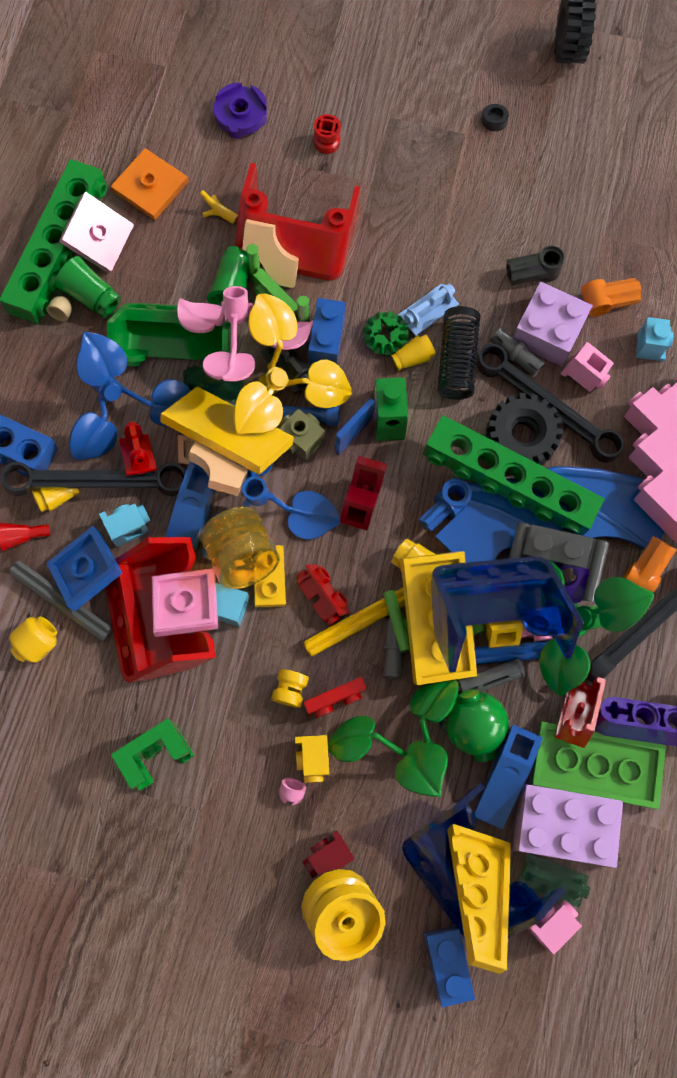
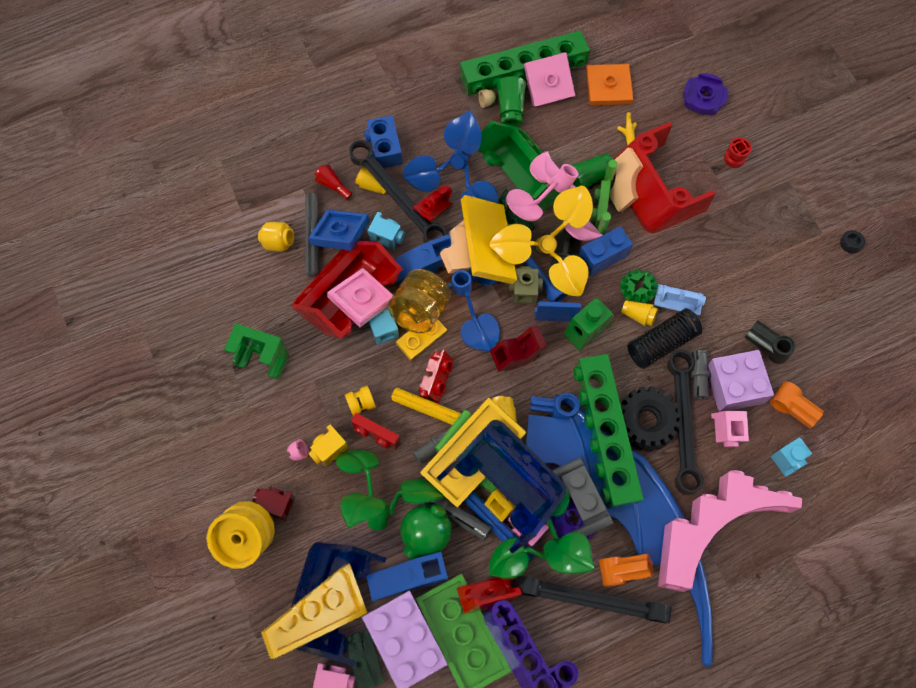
camera: 55 degrees right, 5 degrees down
blue brick [423,926,475,1008] -> none

